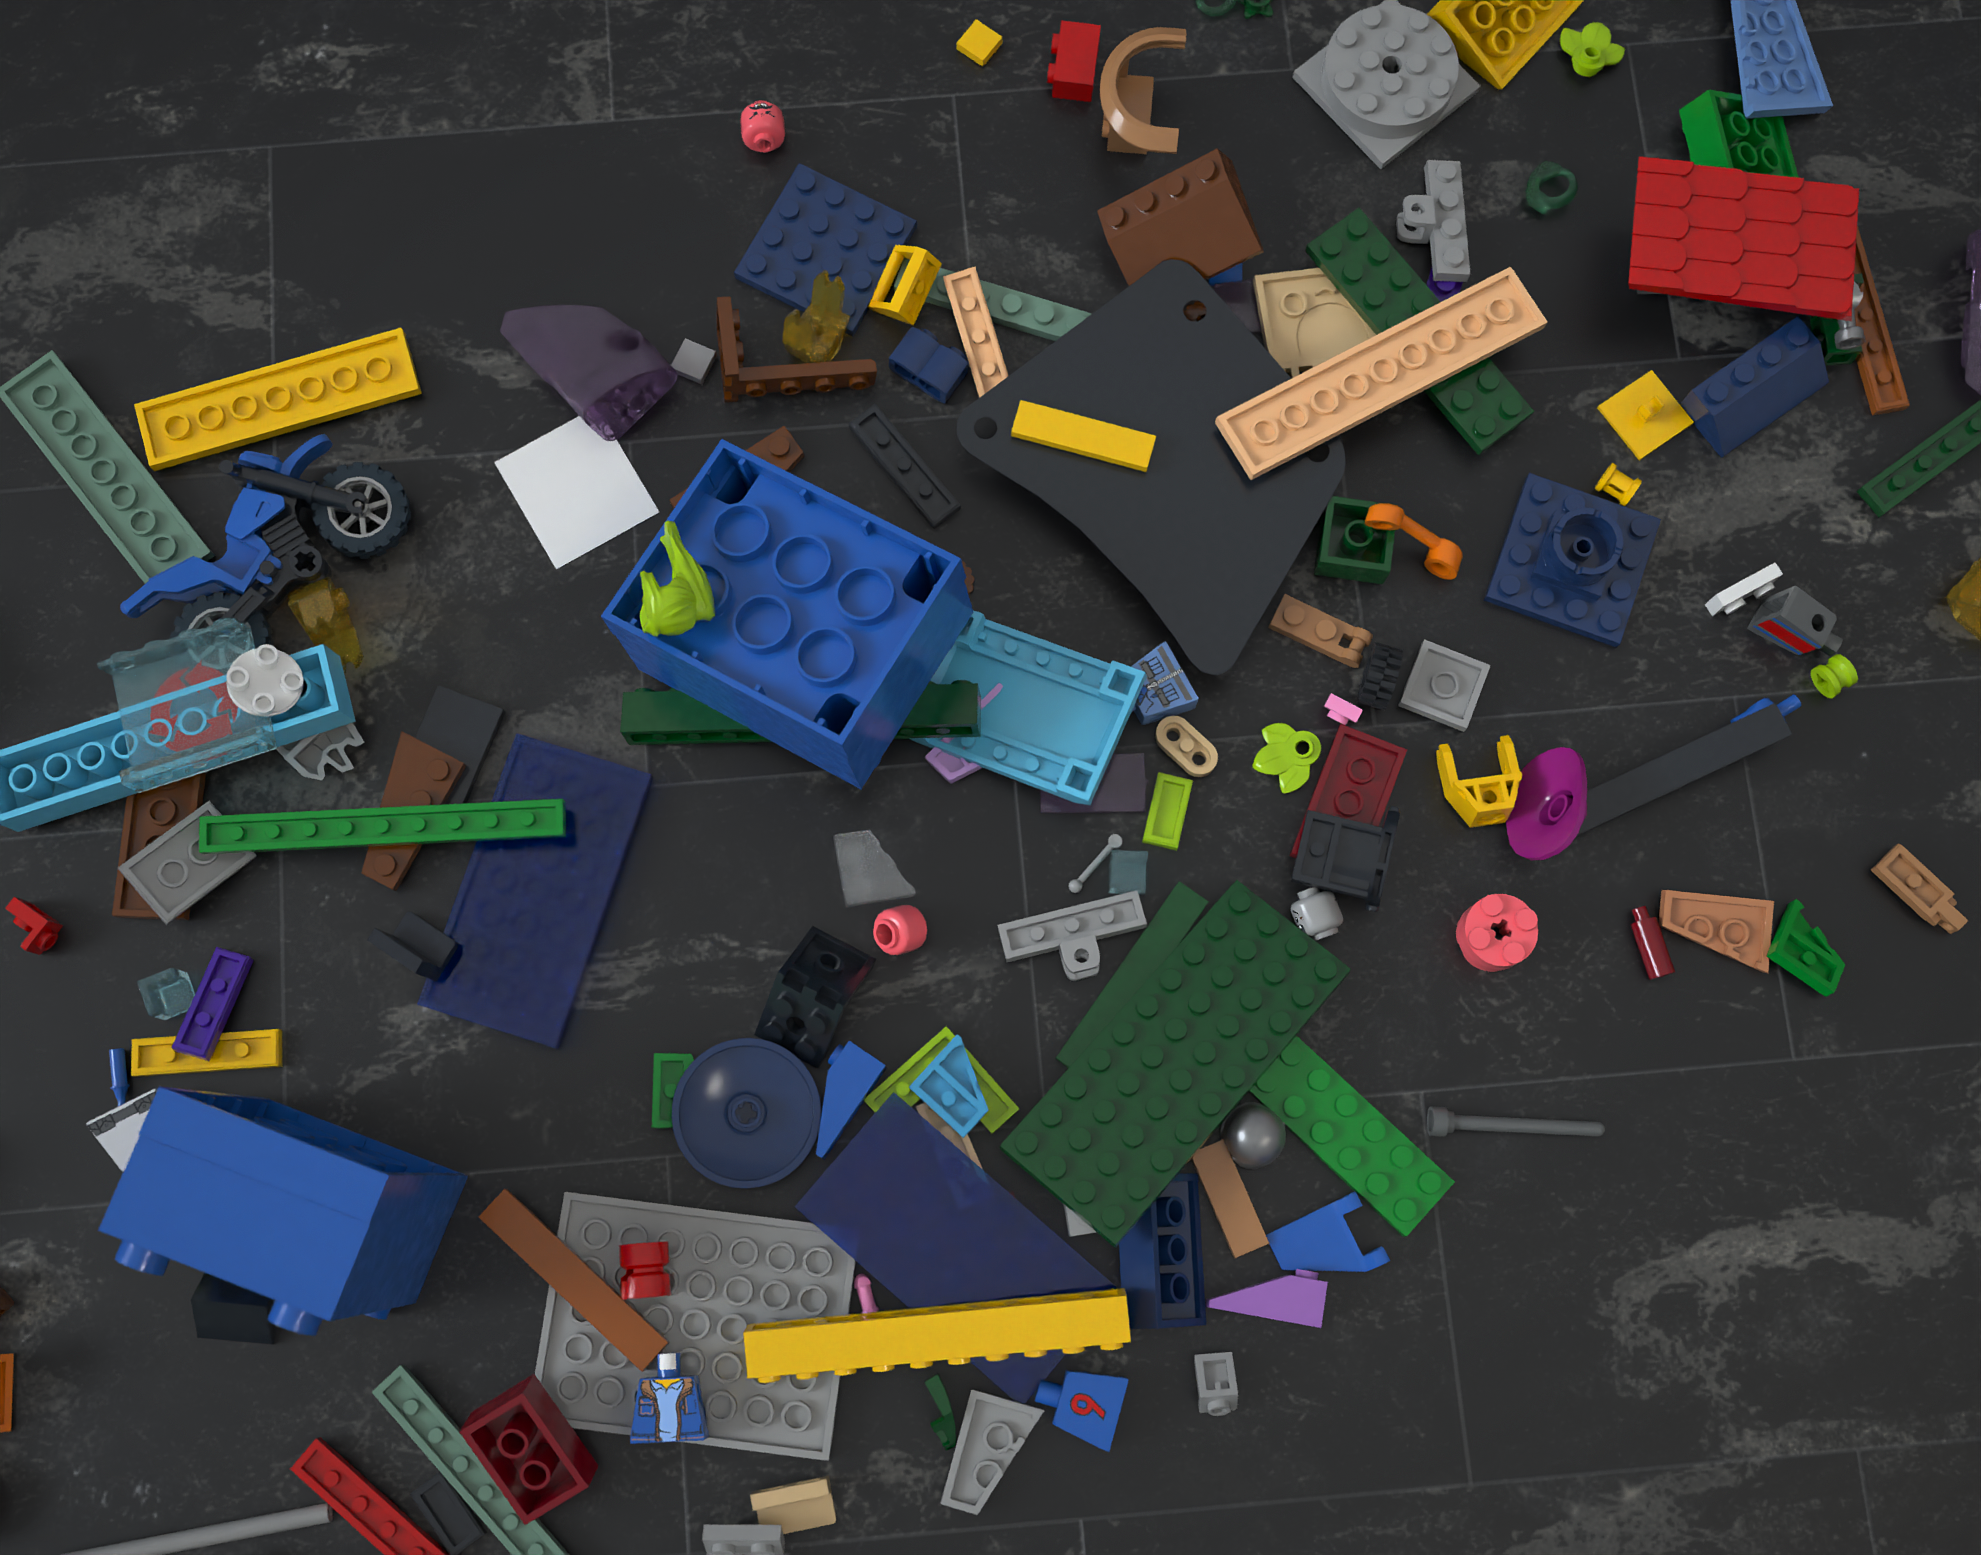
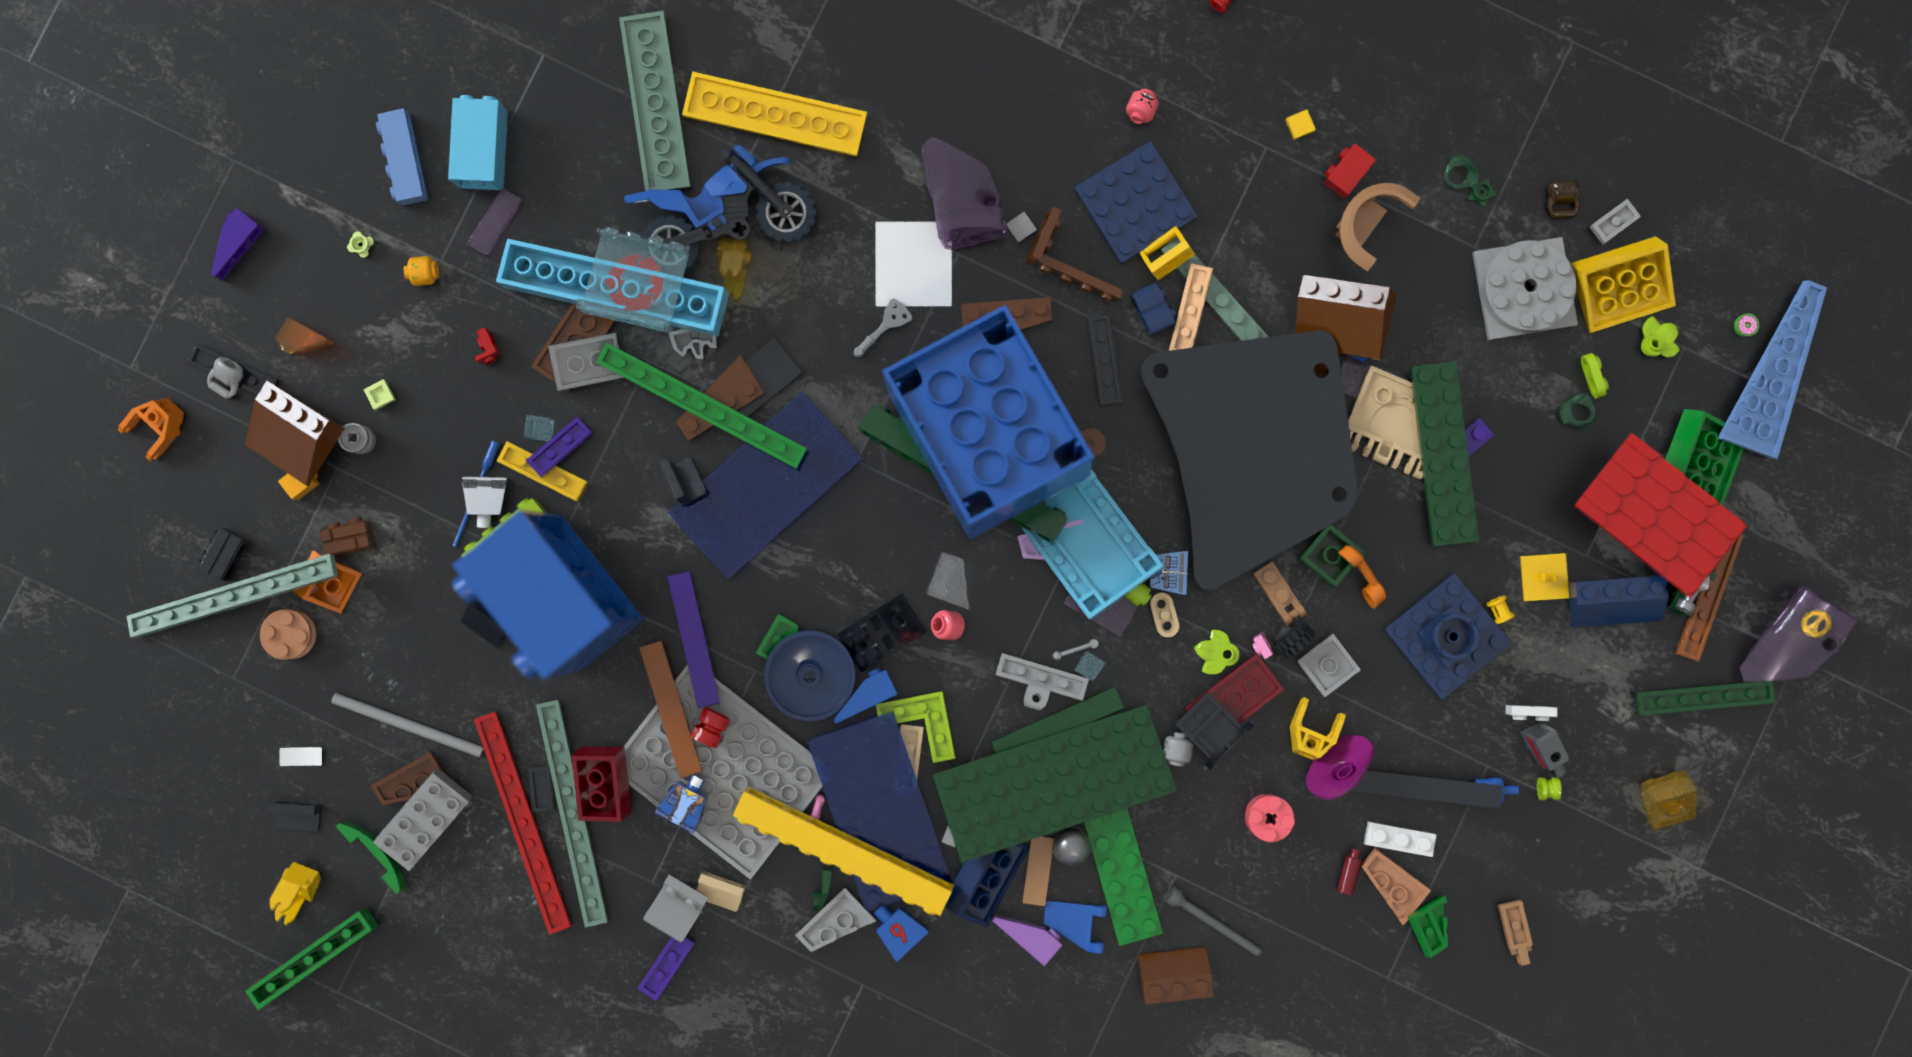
camera: 30 degrees right, 10 degrees up
white dish [226,644,304,717] -> none
lime hair [640,520,715,637] -> none
clear yellow piece [782,270,850,363] -> none
dark azure wing [909,1034,989,1139] -> none
yellow tile [1011,400,1156,472] -> none
lime tile [1142,772,1193,850] -> none
light grey bracket [1194,1352,1238,1416] -> none
light nougat plate [1215,267,1548,480] -> none
light grey plate [1396,160,1470,282] -> none
none -> dark purple tile [667,572,720,709]
none -> light grey piece [854,299,912,357]
none -> lime brick [1124,583,1152,607]
none -> reddish brown slope [1138,947,1214,1005]
none -> white plate [1364,821,1436,857]
none -> lime plate [1581,353,1609,398]

